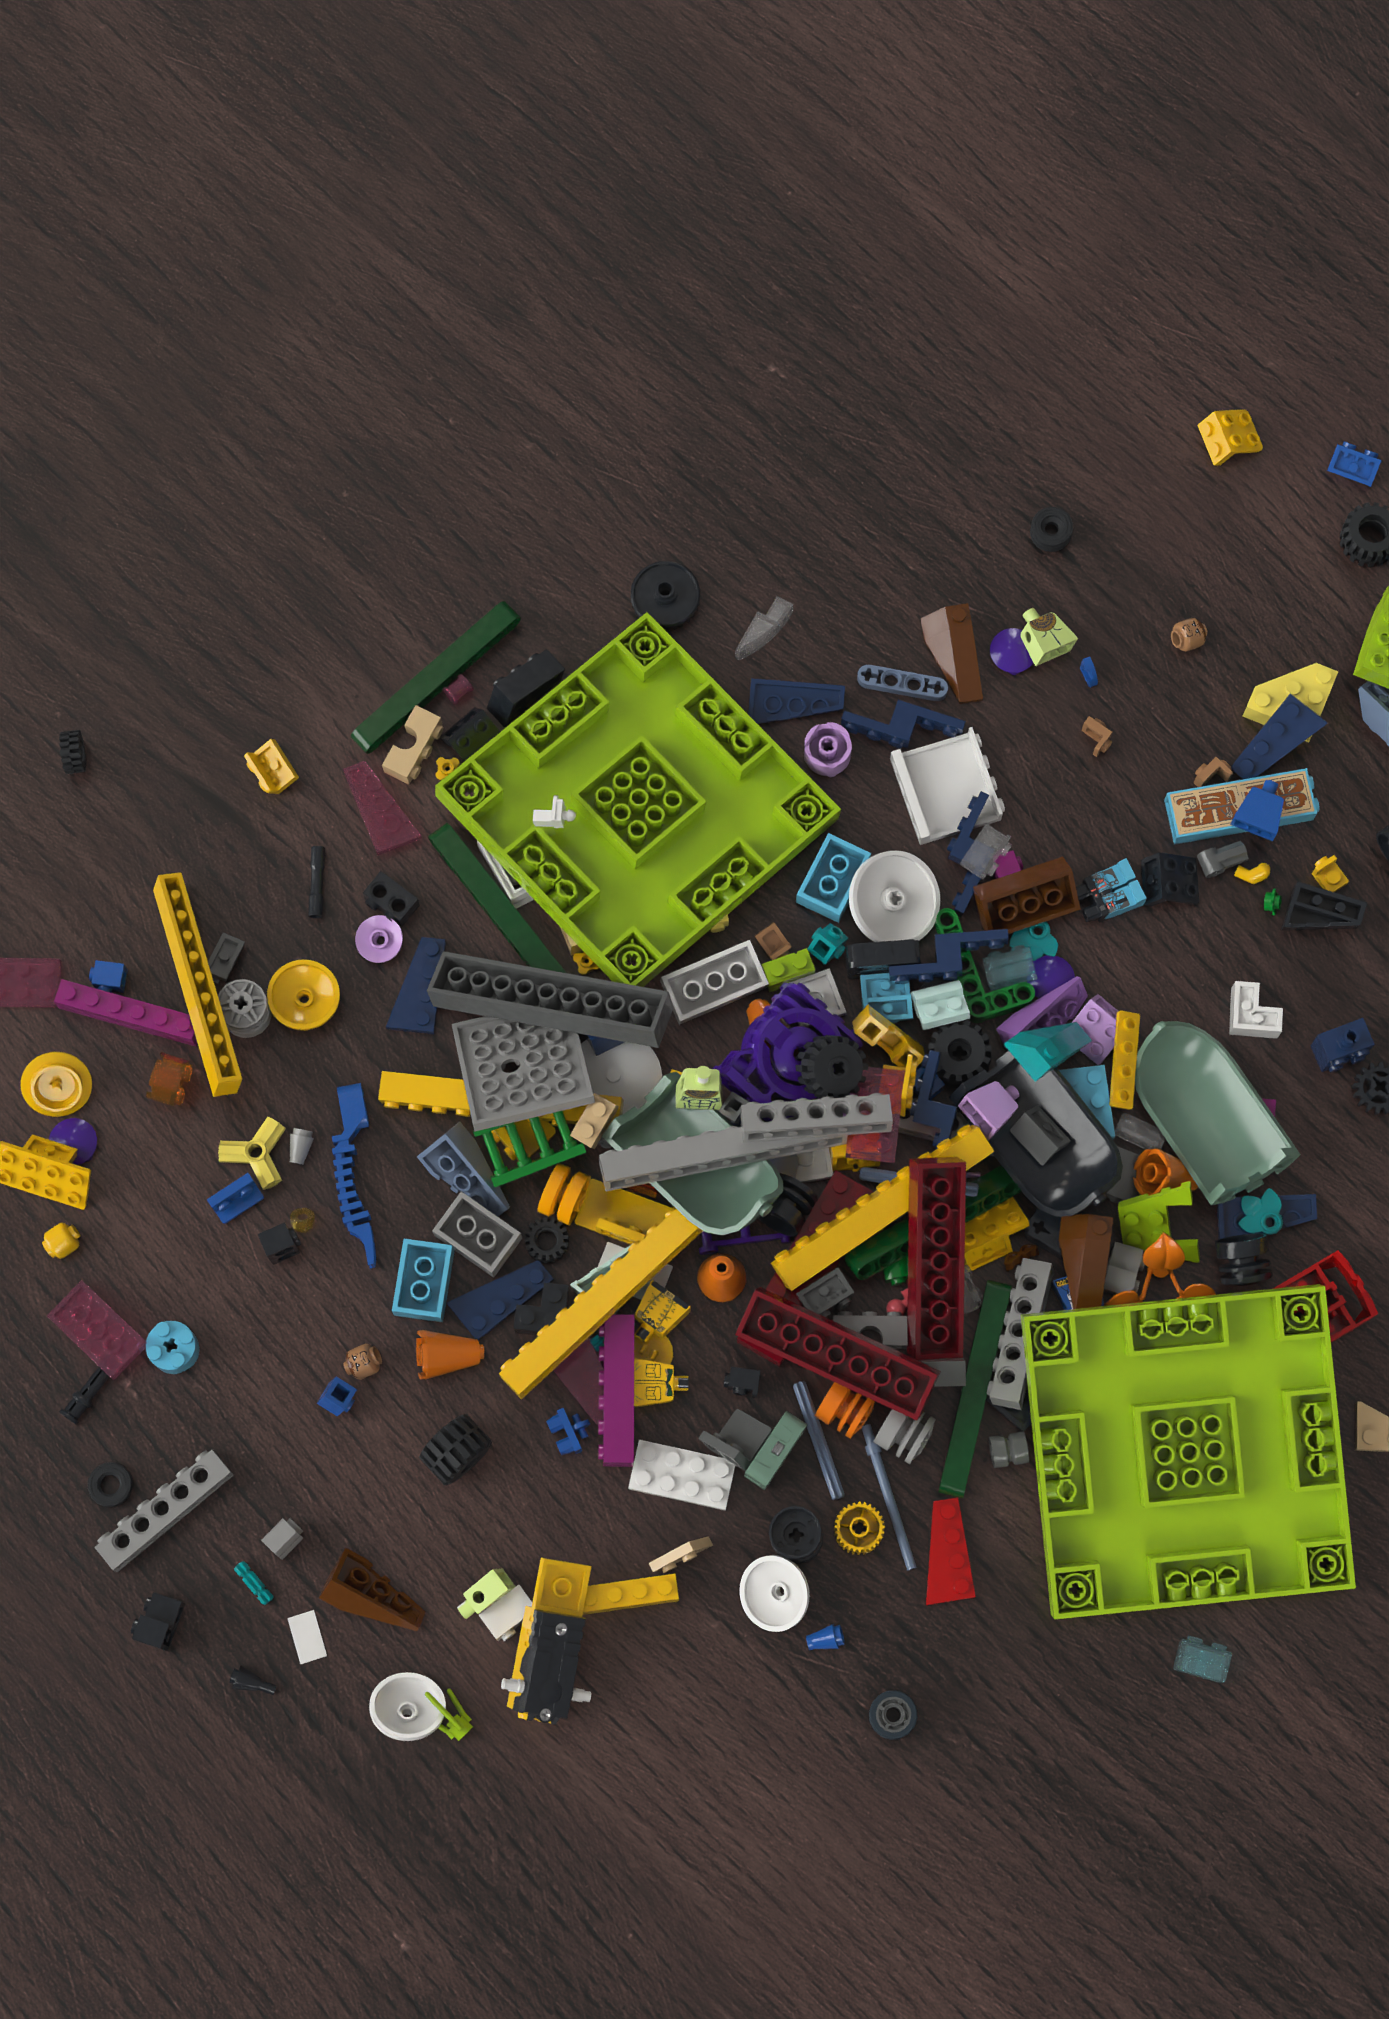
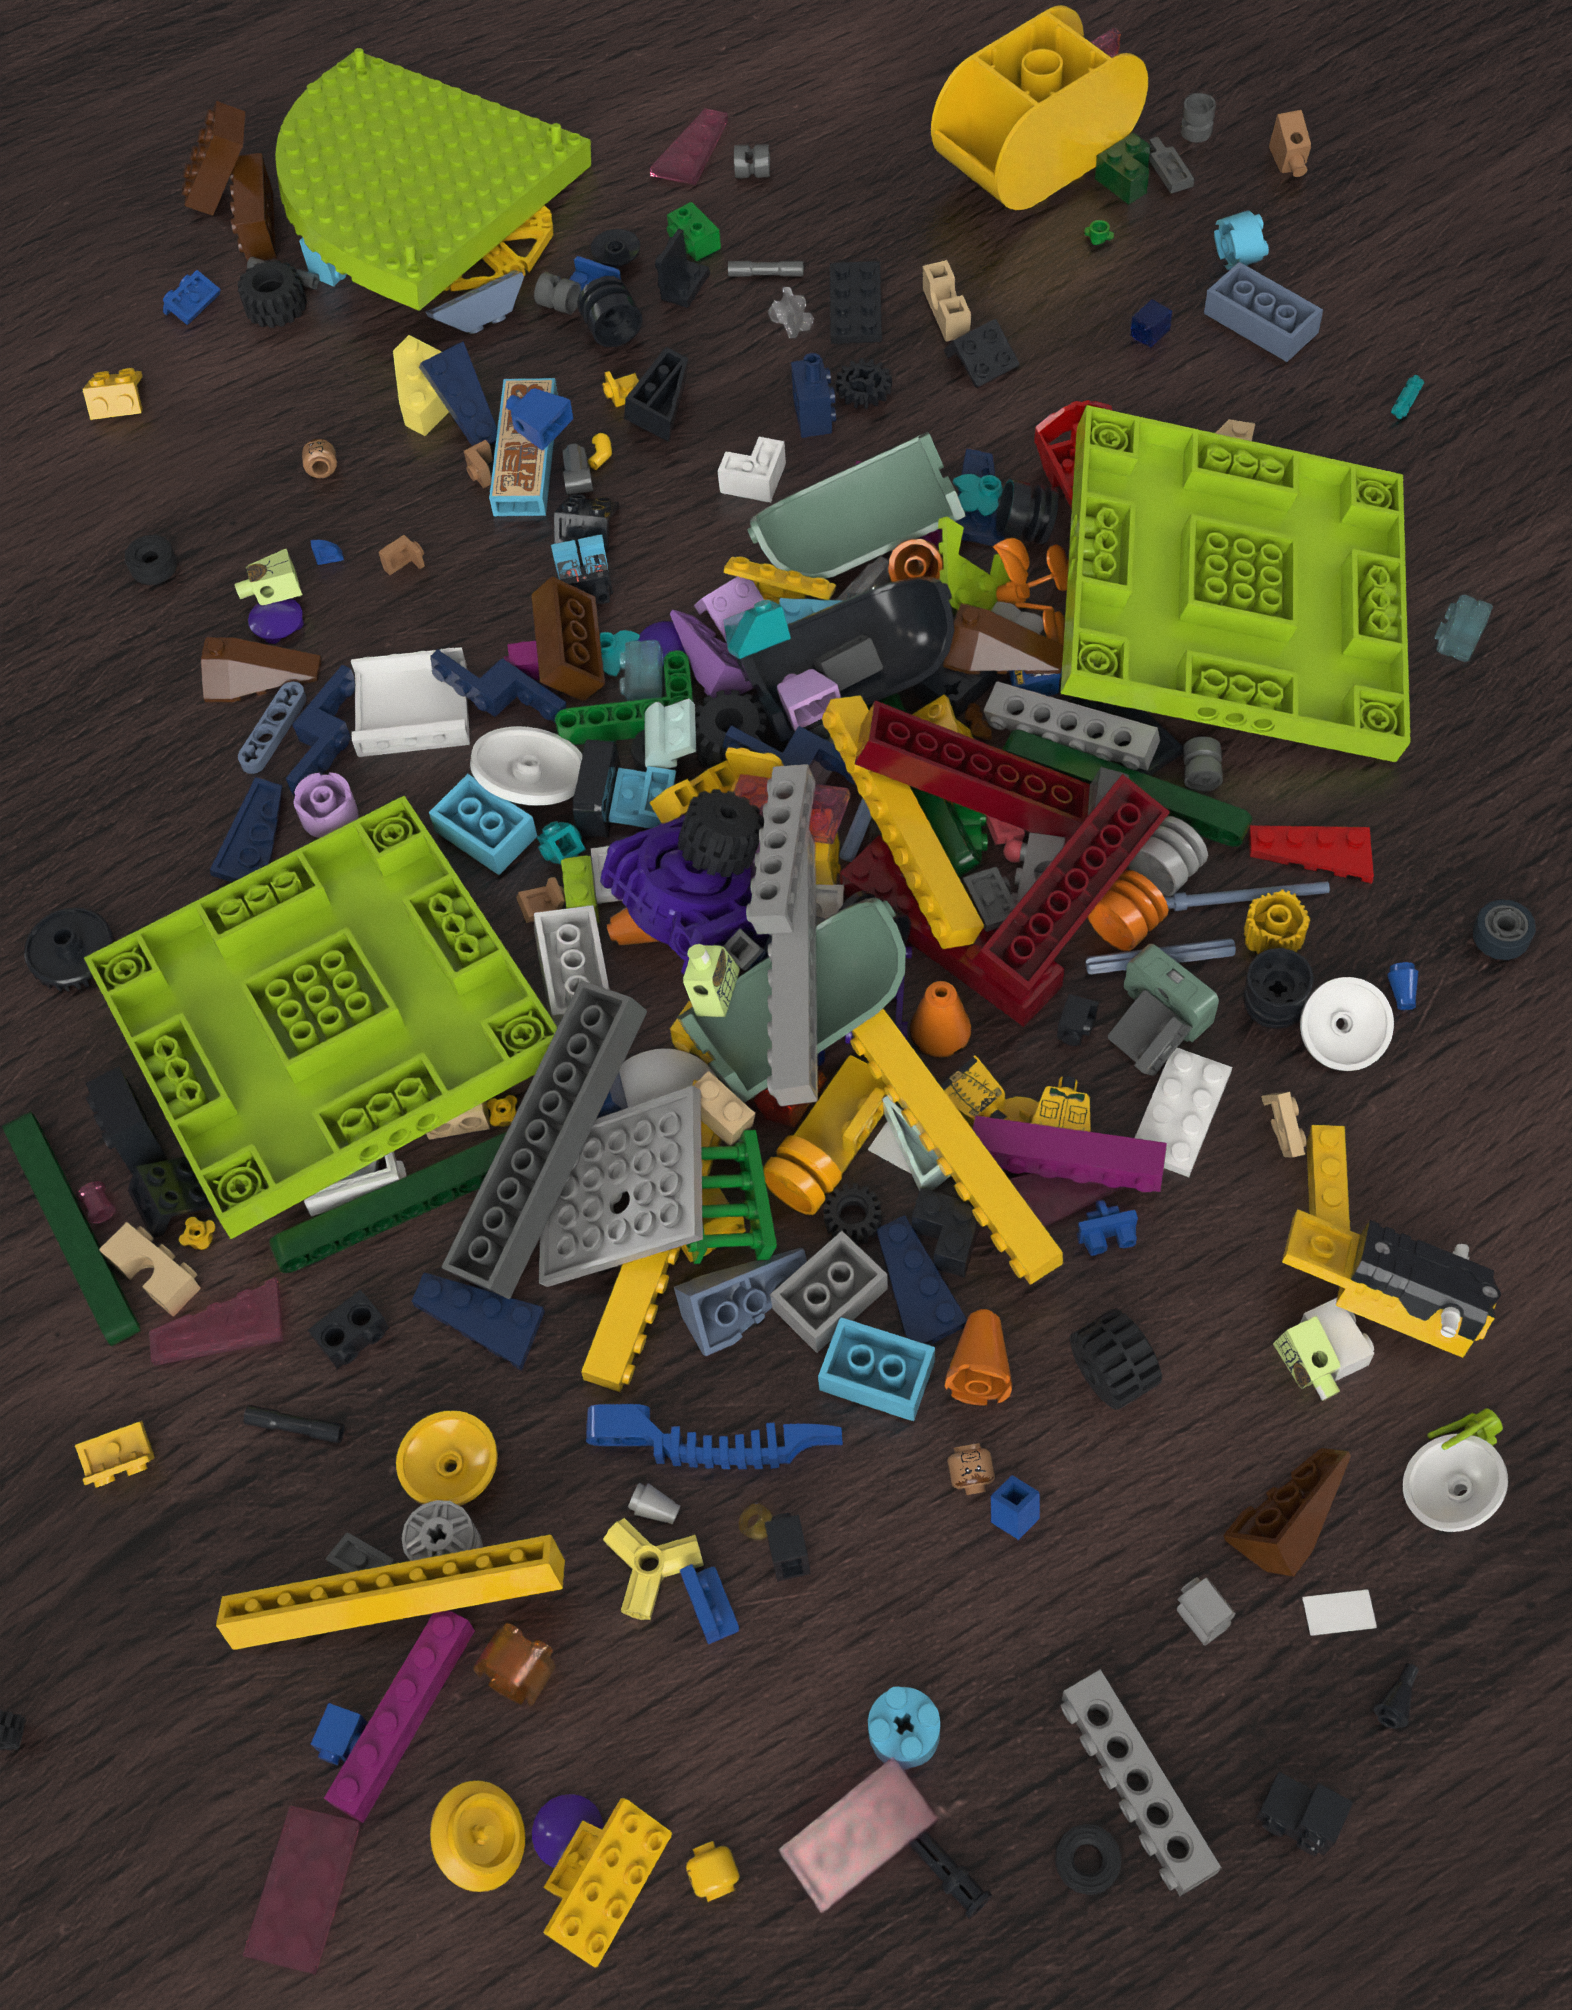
camera: 75 degrees left, 15 degrees down
teal axle [234,1561,274,1605] -> none
lavender dish [355,915,403,963] -> none
white piece [533,795,576,828] -> none
clear slope [735,596,794,660] -> none
dark blue bracket [889,929,1008,984] -> none
clear bracket [960,823,1012,880] -> none
green plate [1264,888,1282,915] -> none

